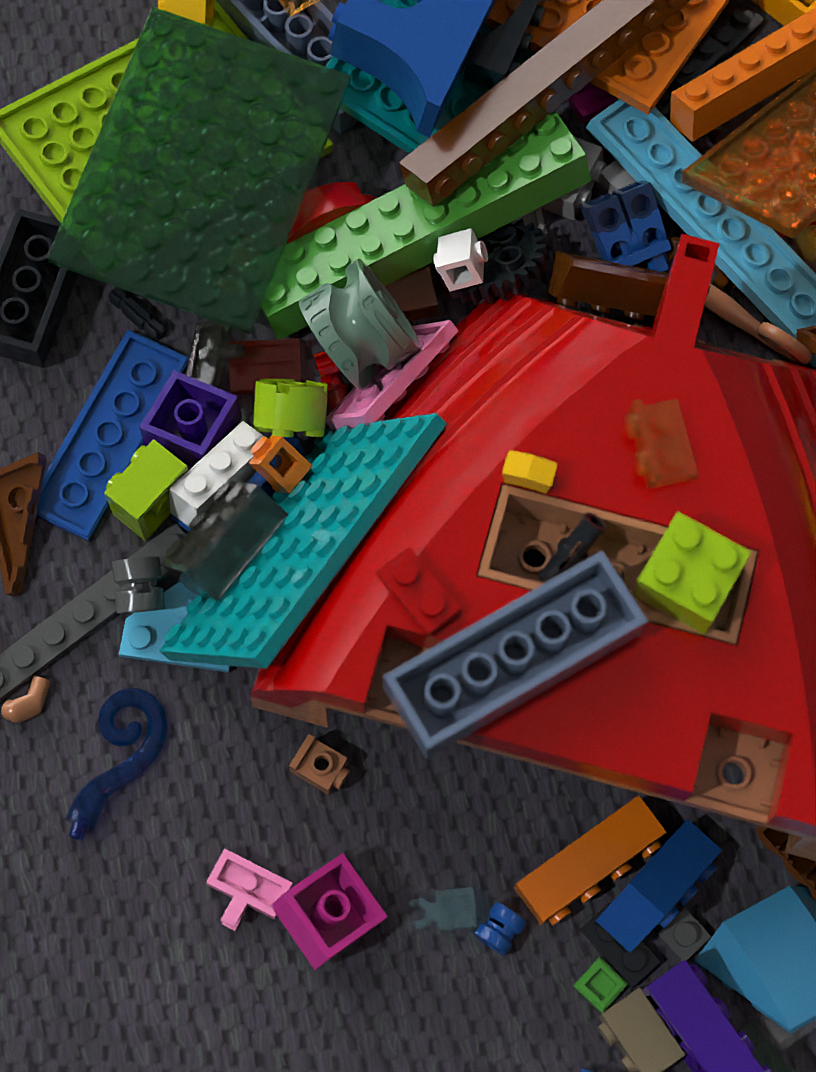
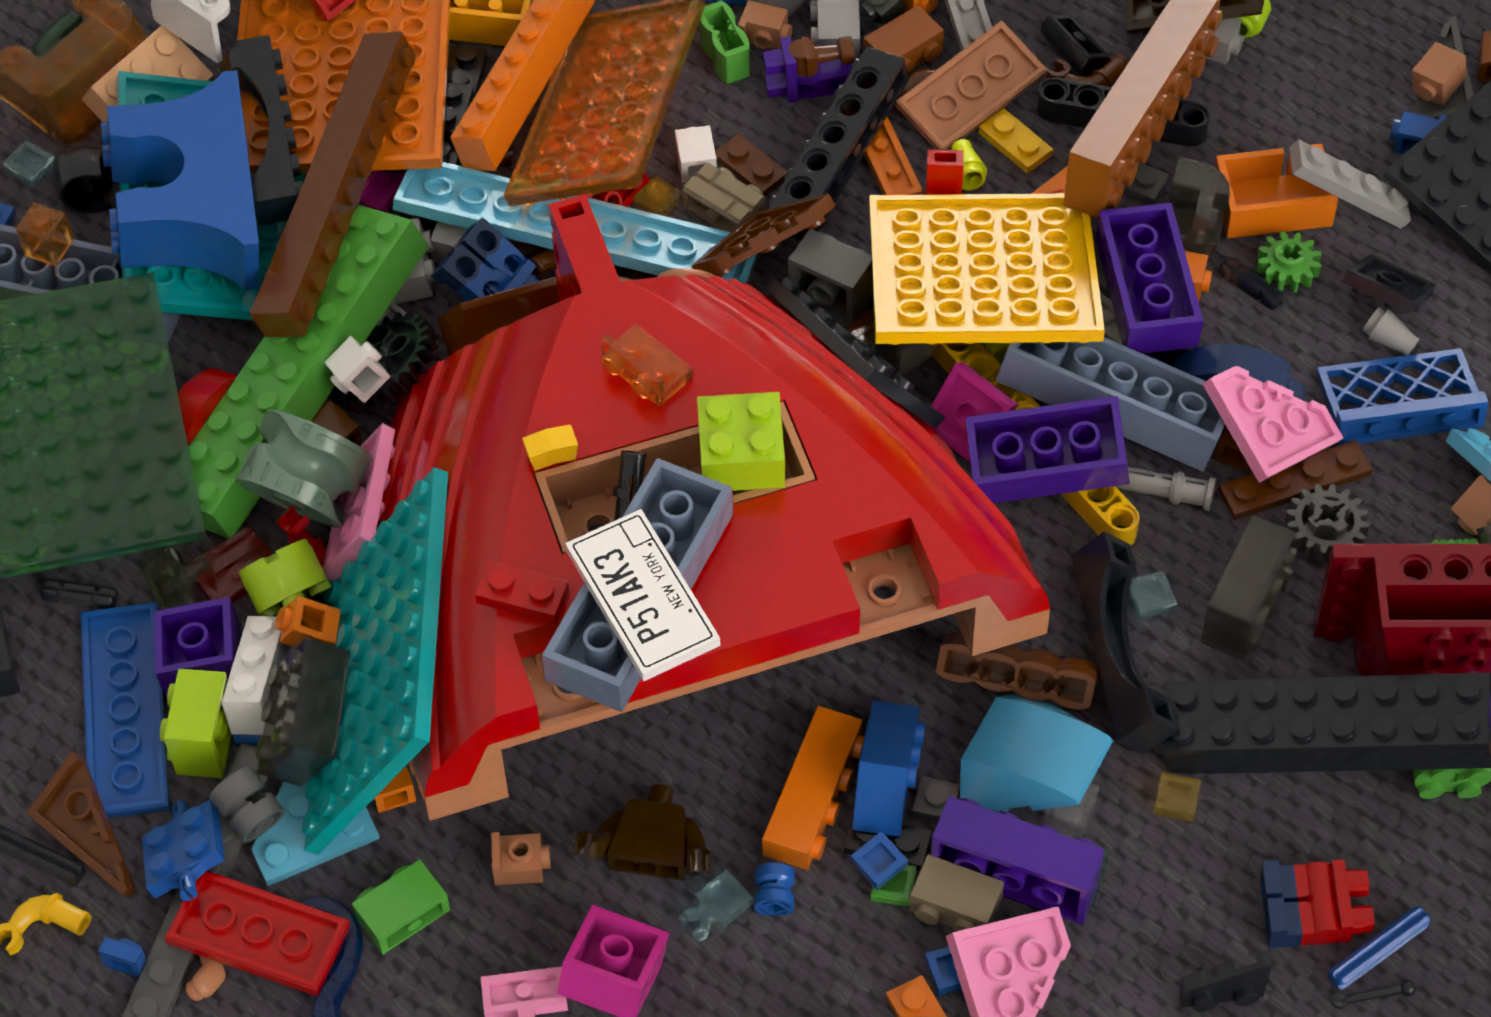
camera: 30 degrees left, 15 degrees down
none -> blue plate [142,800,225,901]
none -> red tile [165,871,350,997]
none -> bright green brick [352,859,450,955]
none -> white tile [565,509,721,682]
none -> dark brown torso [573,784,711,881]
none -> blue plate [850,831,908,890]

